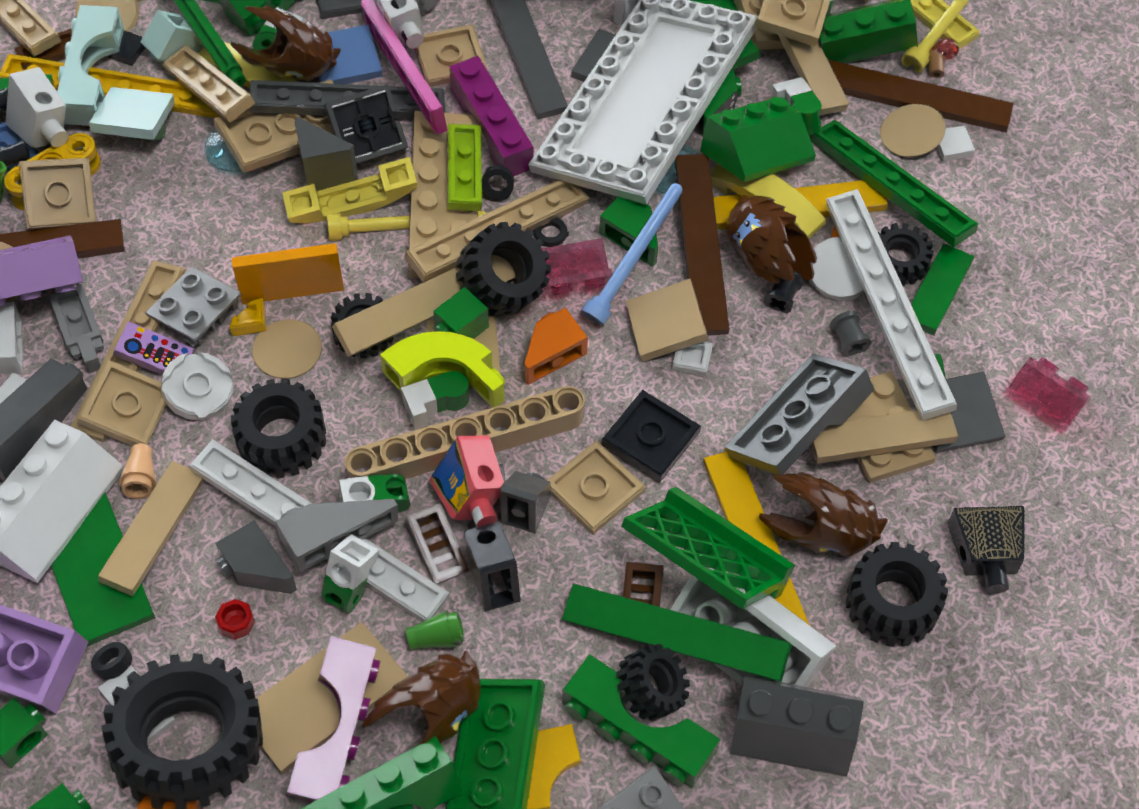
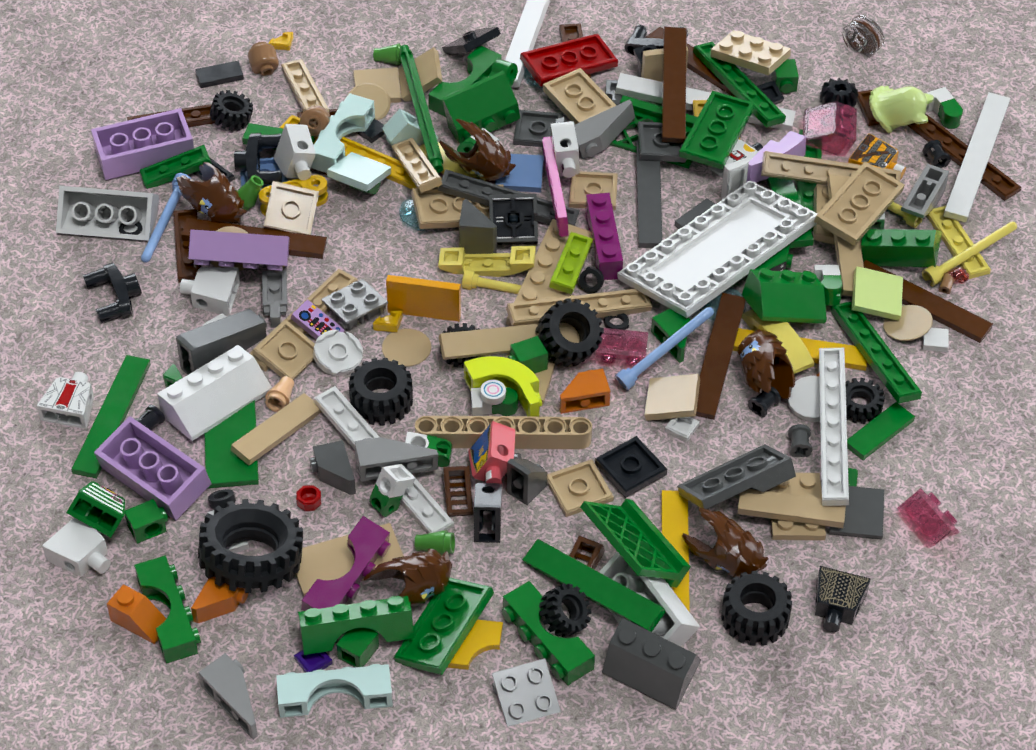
camera: 20 degrees right, 10 degrees down
none -> medium nougat head [300,105,331,137]
none -> white tile [480,380,506,405]
none -> yellowish green tile [852,266,903,321]

